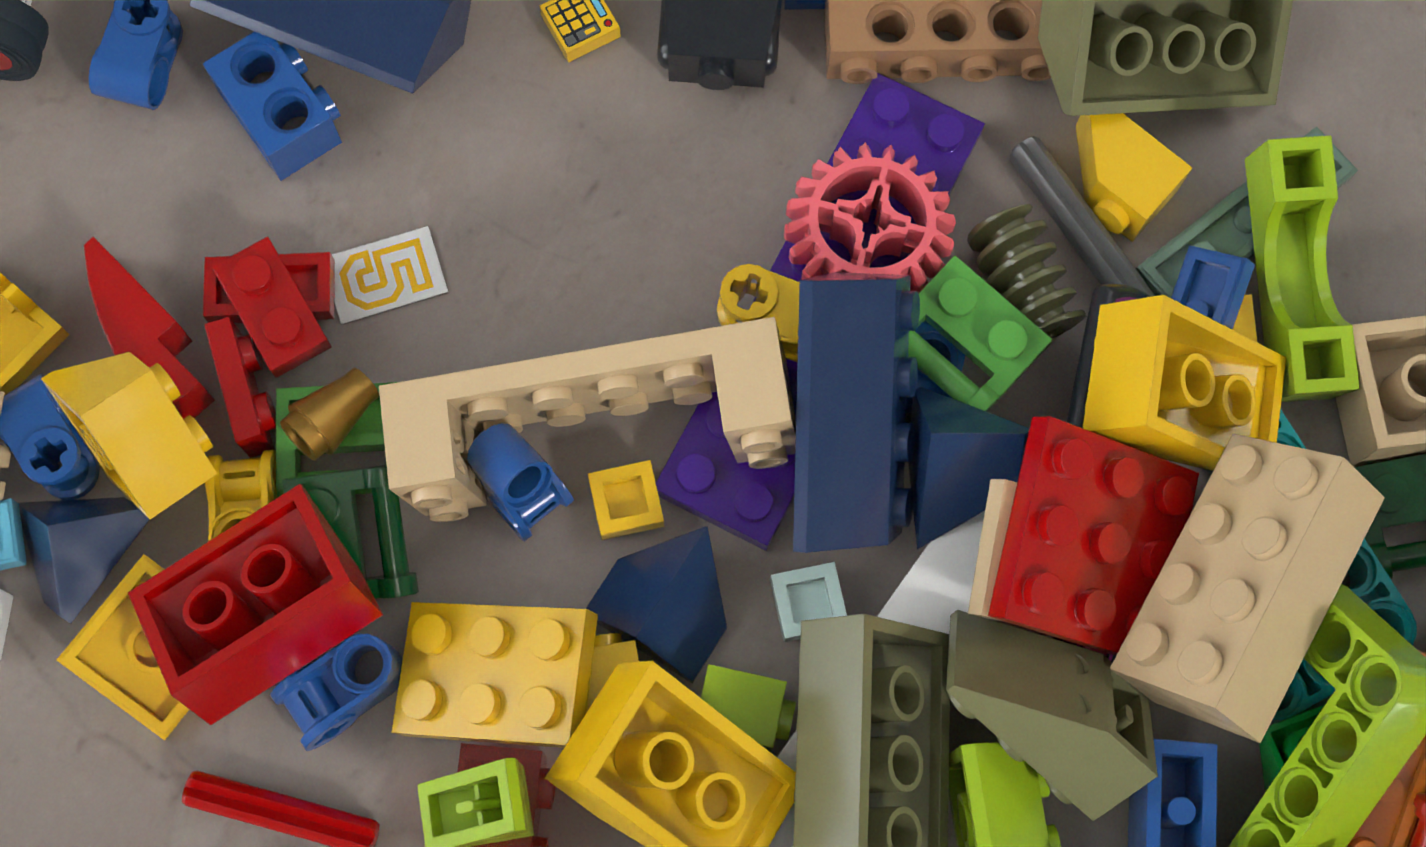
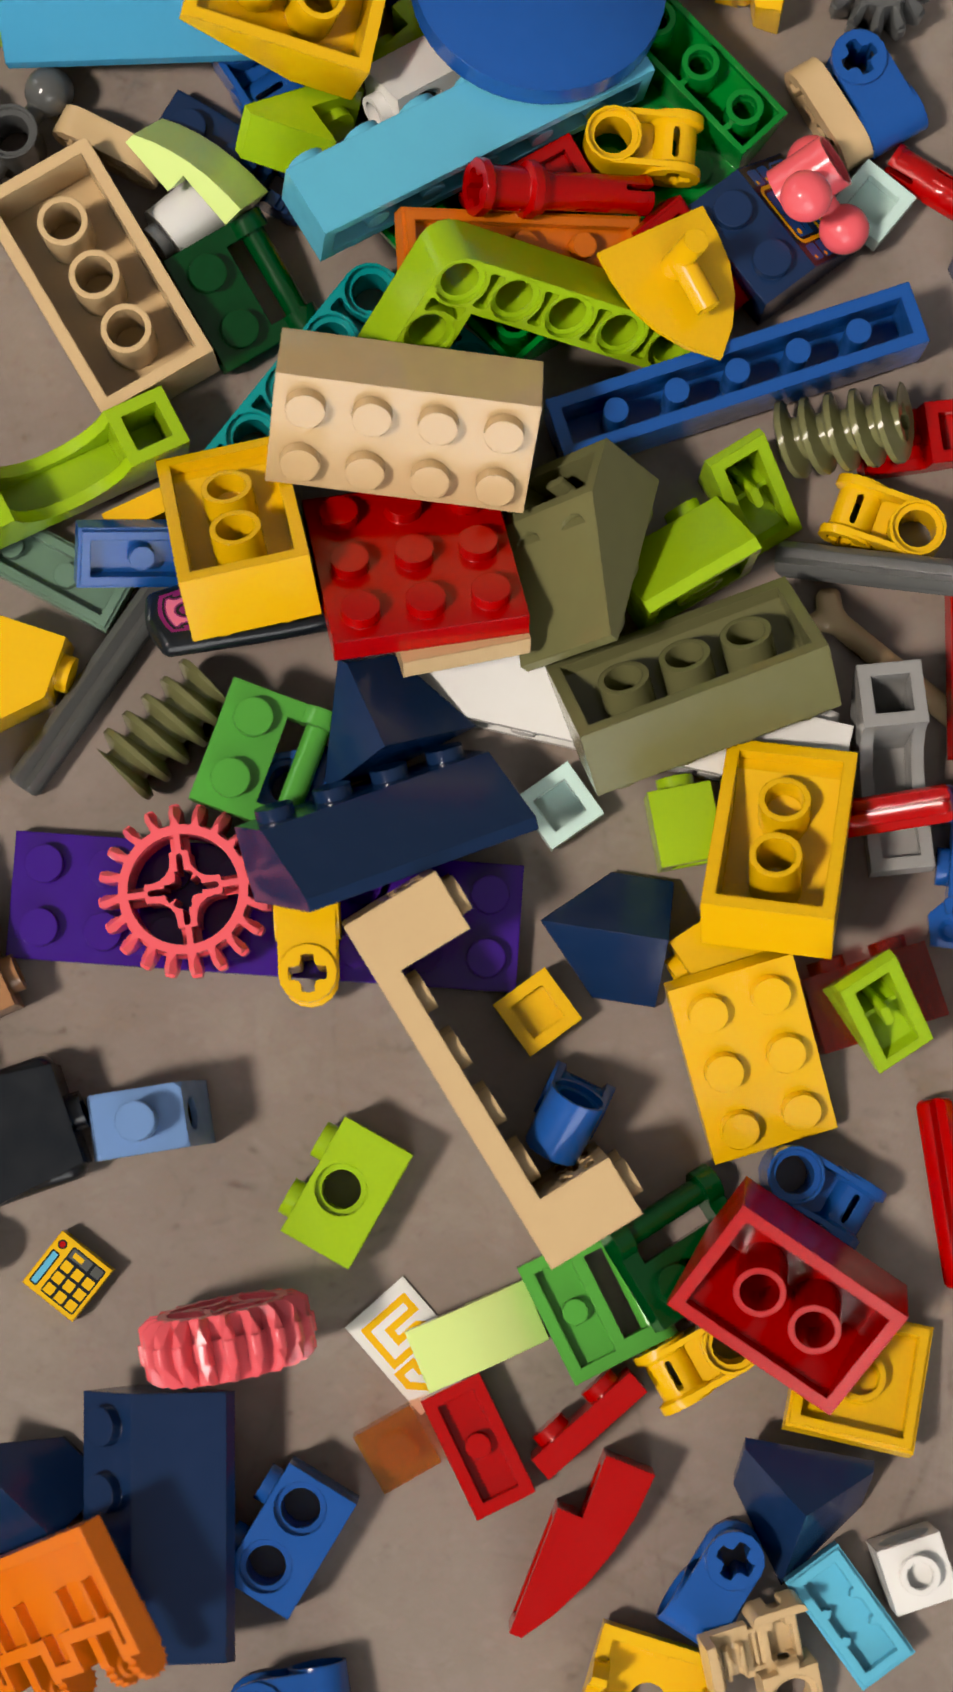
camera: 110 degrees left, 10 degrees up
yellow slope [41,352,217,519] -> none
red plate [212,236,332,378] -> none
pearl gold cone [280,368,380,461] -> none
none -> medium blue torso [86,1080,216,1162]
none -> coral gear [138,1288,317,1390]
none -> lime brick [278,1116,414,1270]
none -> clear orange plate [353,1401,441,1494]
none -> yellowish green slope [405,1279,549,1393]

